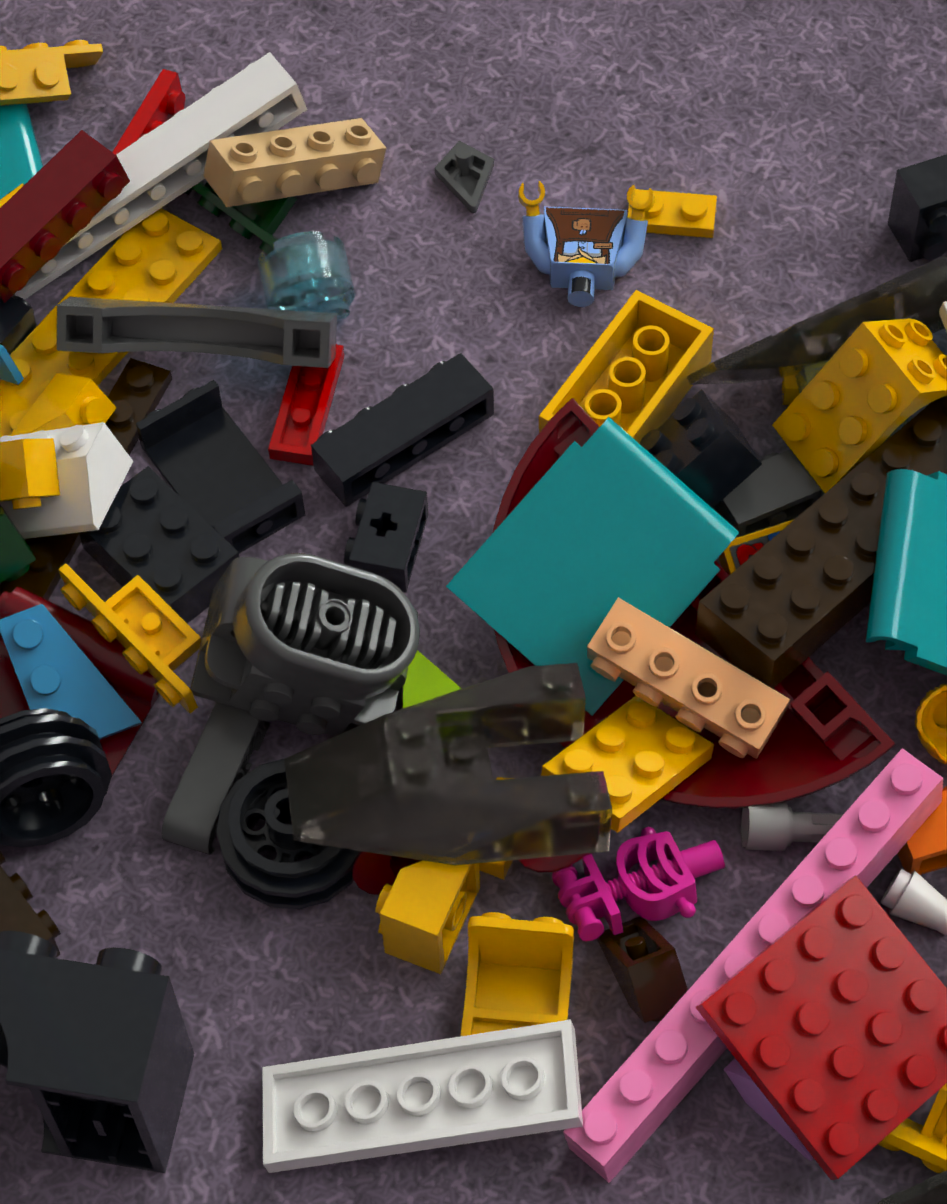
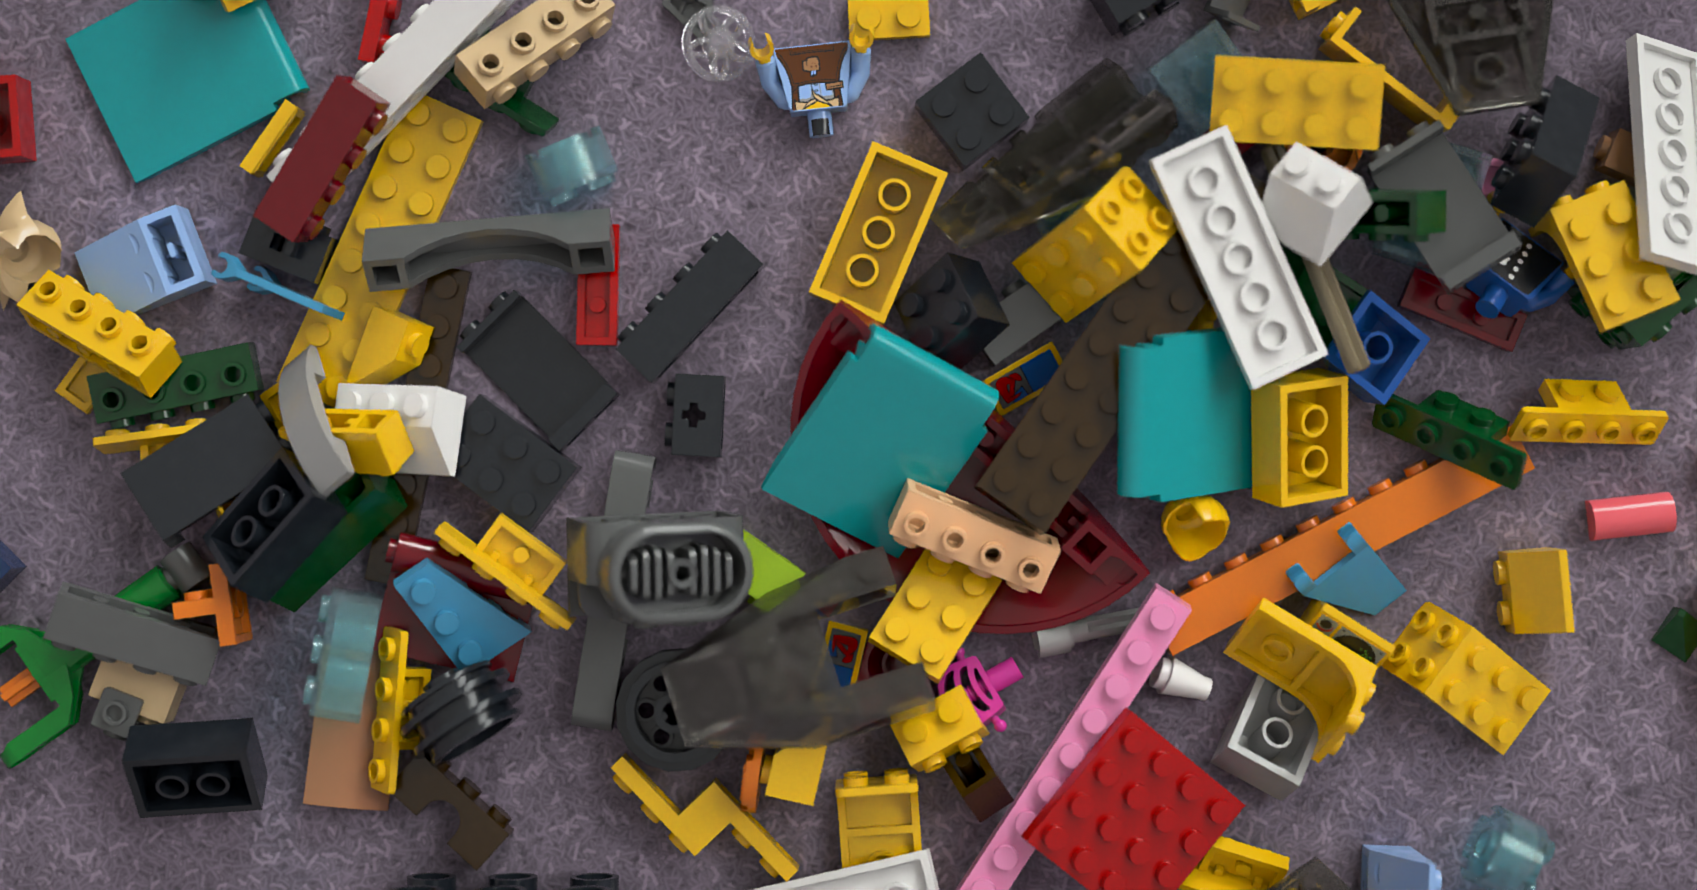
camera: 15 degrees left, 30 degrees up
none -> yellow bracket [611,752,799,882]
none -> clear wheel [682,5,756,82]
none -> orange tile [740,730,767,813]
none -> yellow bracket [889,684,990,773]
none -> black brick [915,52,1030,171]

